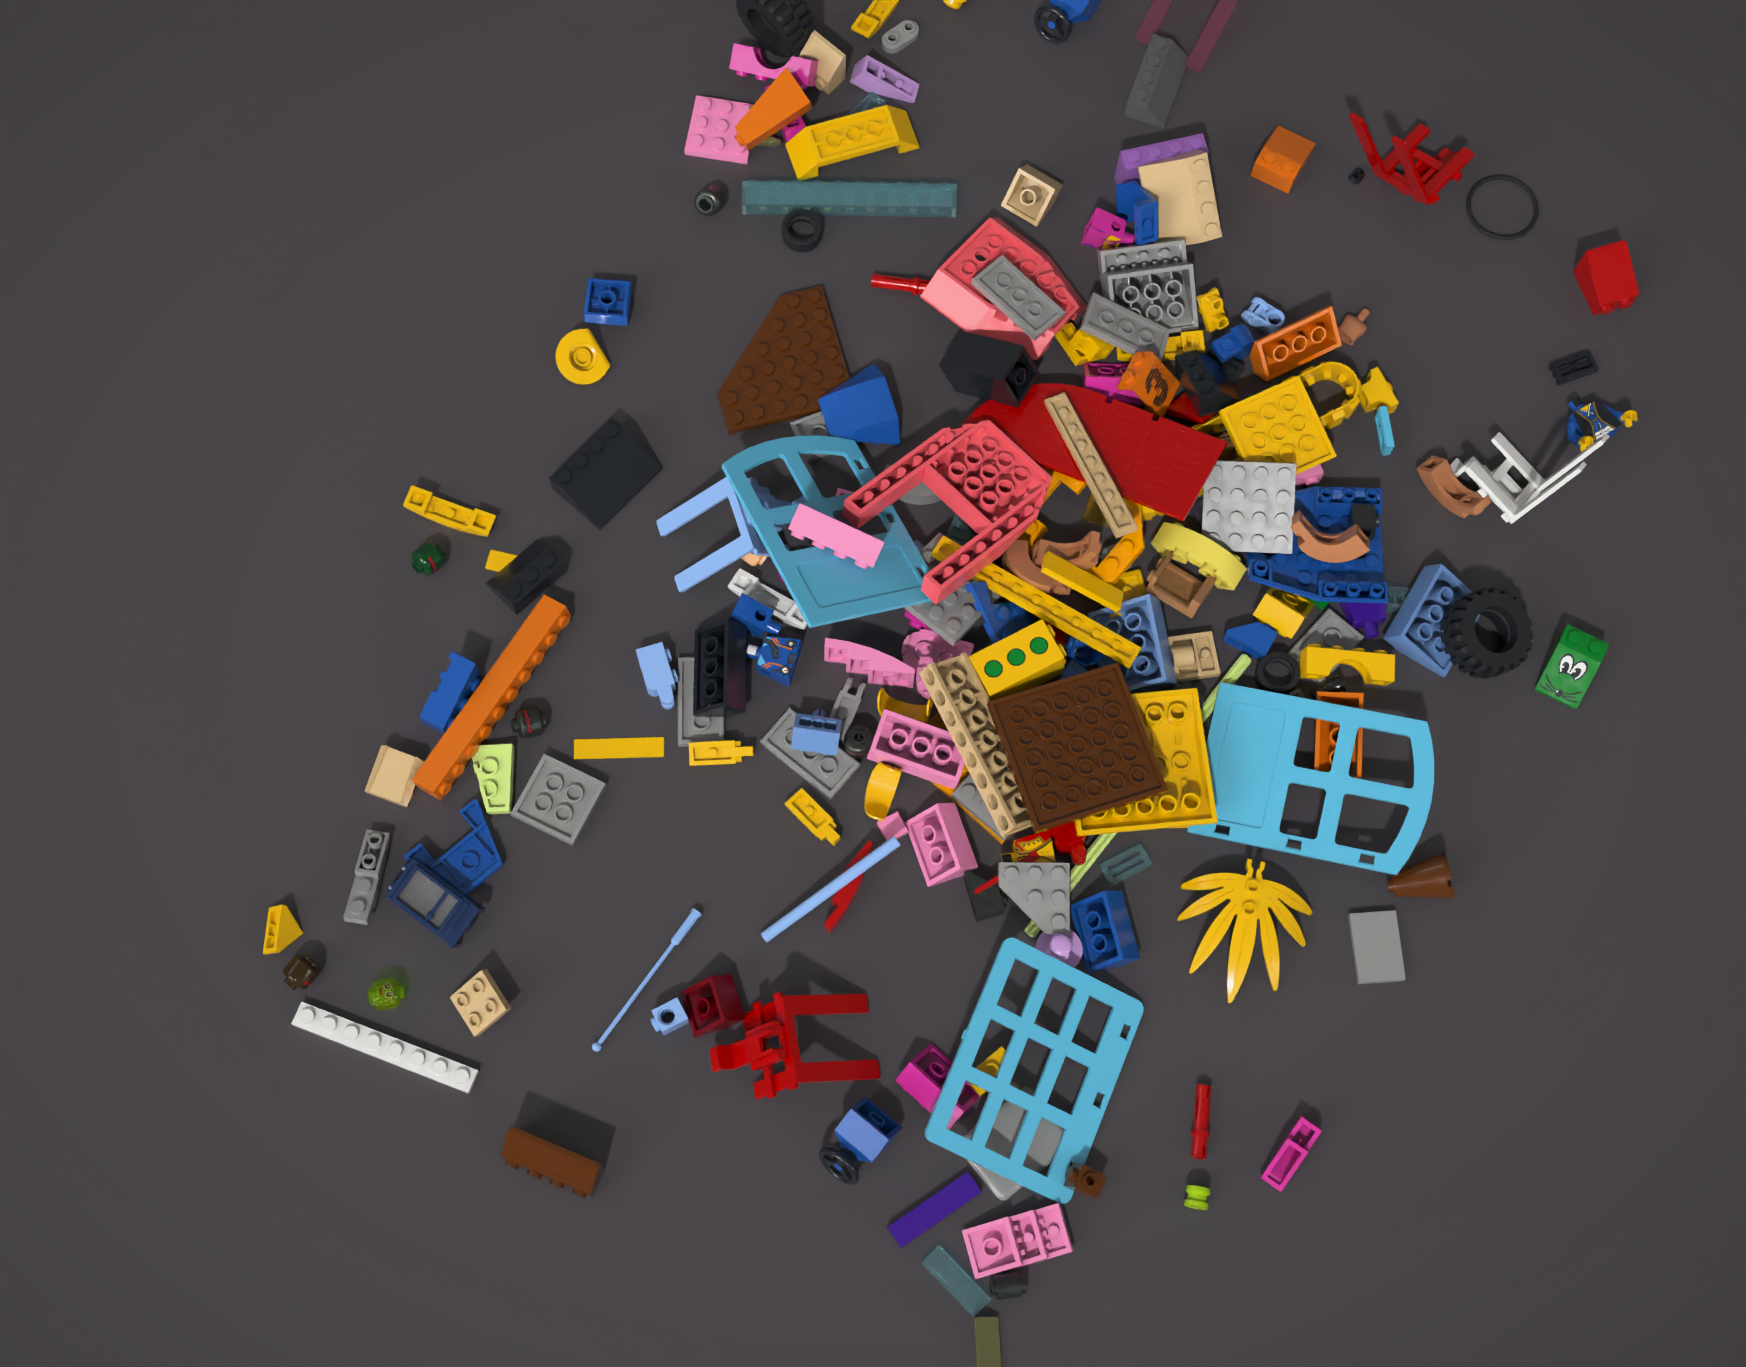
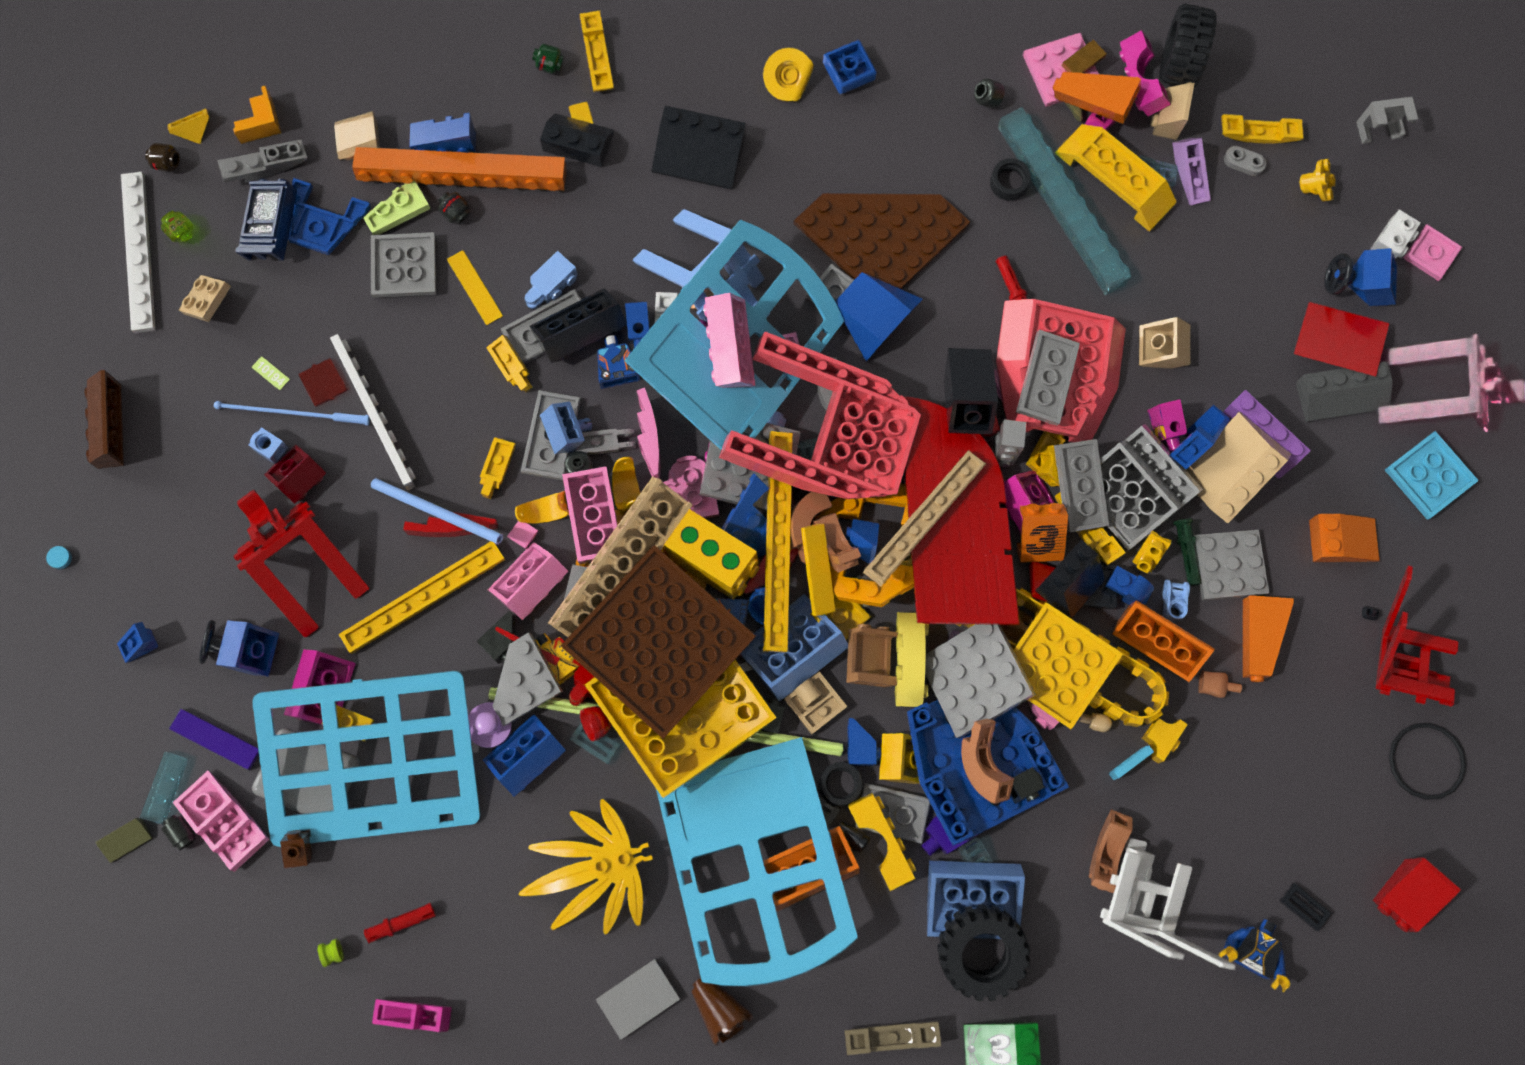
camera: 60 degrees right, 5 degrees up
none -> medium azure tile [46,546,72,569]
none -> blue slope [117,622,158,663]
none -> light orange panel [233,86,281,144]
none -> yellowish green sticker [252,356,290,390]
none -> clear red piece [298,358,347,407]
none -> white plate [330,334,416,490]
none -> yellow plate [338,541,505,654]
none -> red helmet [580,706,612,742]
none -> blue slope [845,519,879,564]
none -> dark tan slope [845,1021,941,1055]
none -> light grey arch [993,419,1026,468]
none -> pearl gold tile [1062,39,1107,73]
none -> tan cylinder [1080,712,1112,732]
none -> clear green pin [1173,518,1202,586]
none -> light grey plate [1192,530,1269,601]
none -> orange slope [1243,595,1294,682]
none -> red sticker [1294,302,1389,376]
none -> medium azure plate [1385,431,1479,520]

